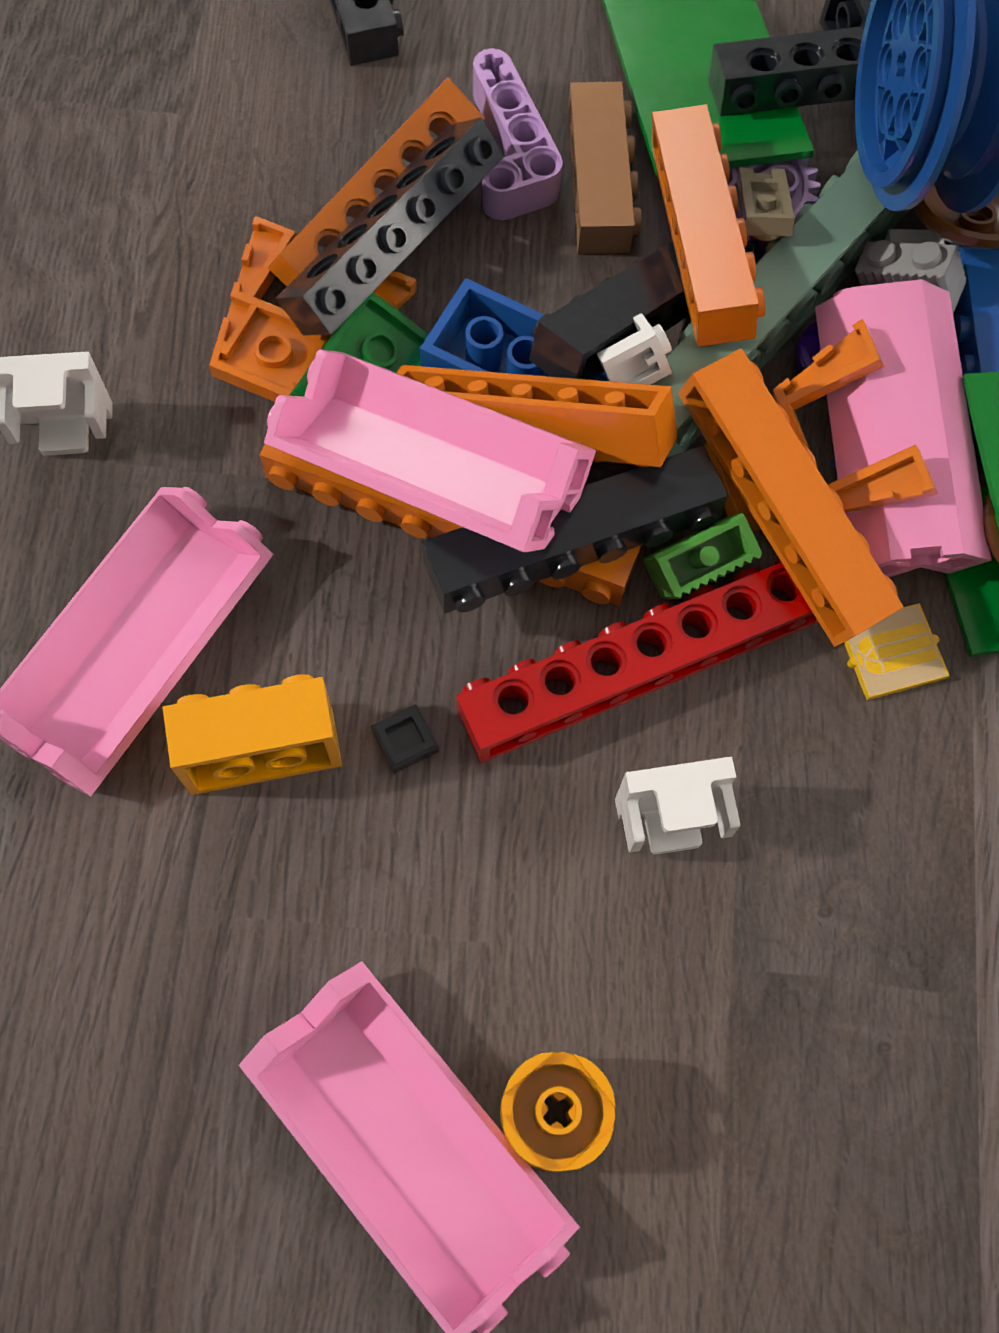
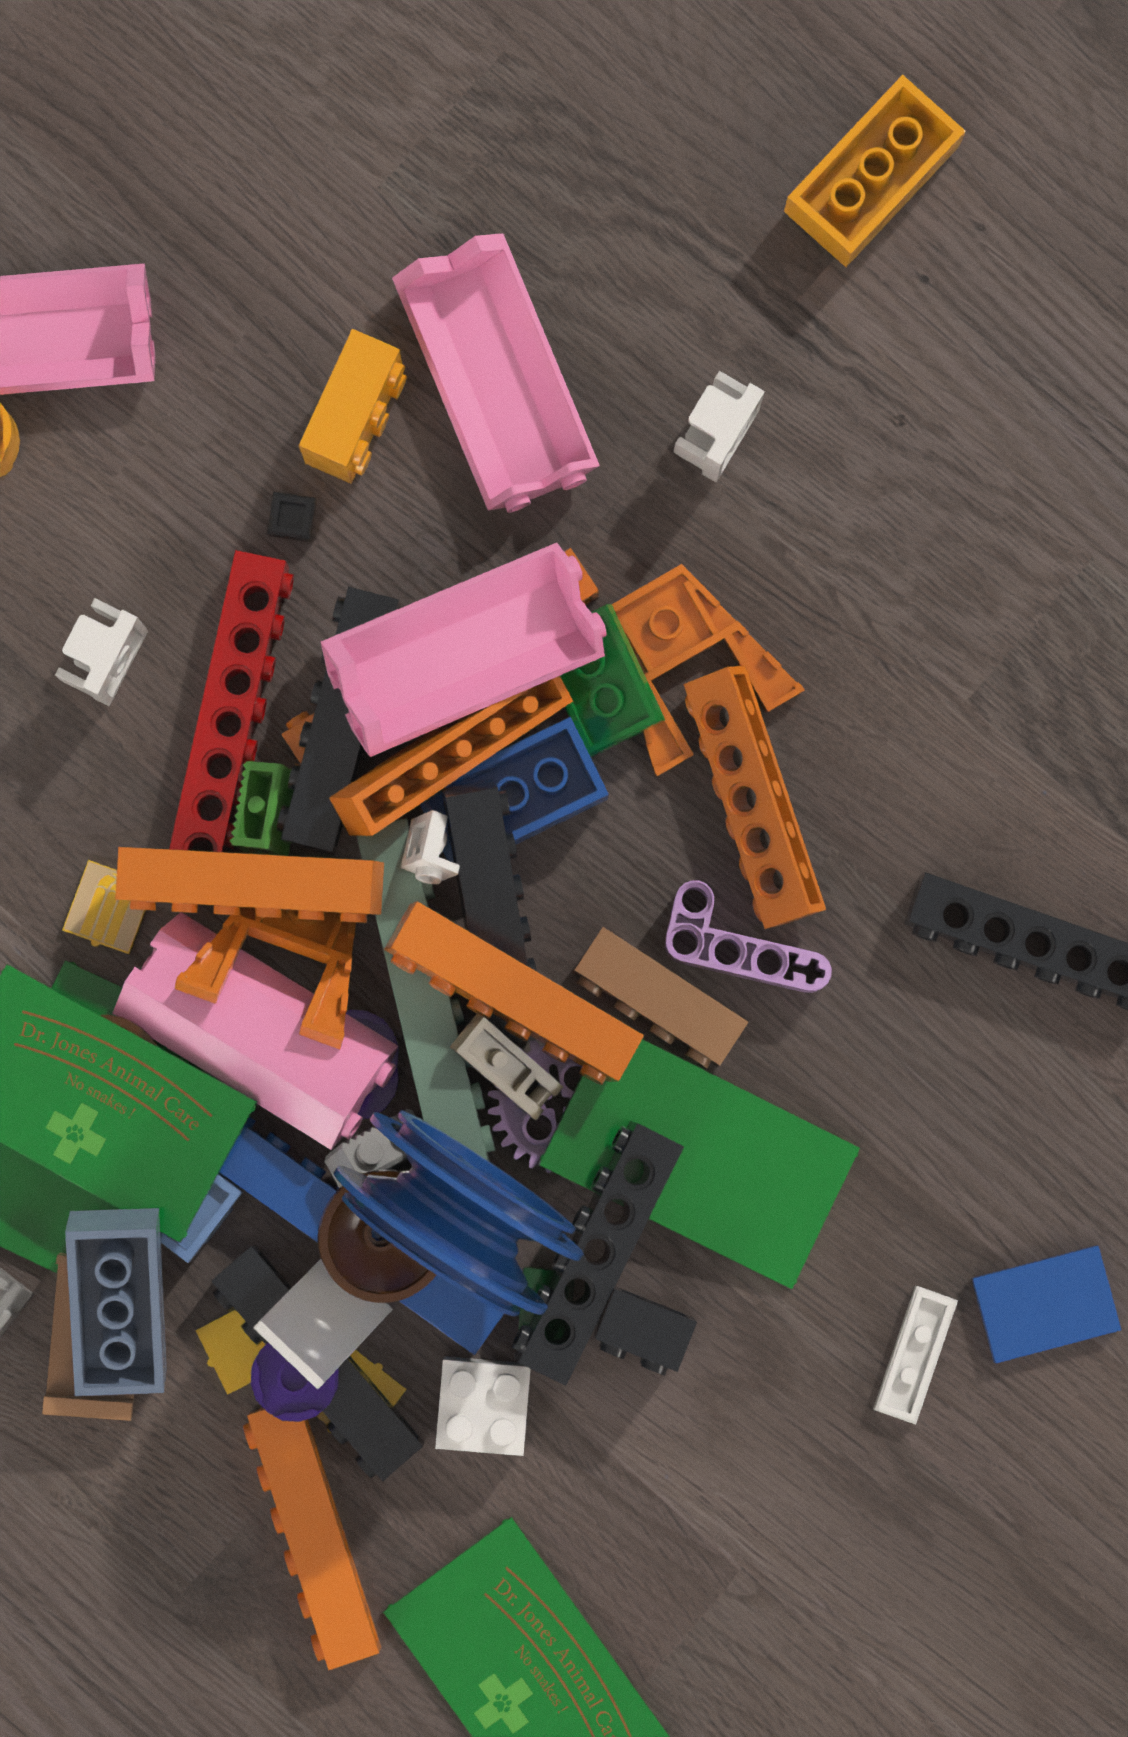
camera: 125 degrees right, 15 degrees up
black brick [275,117,505,335] -> none

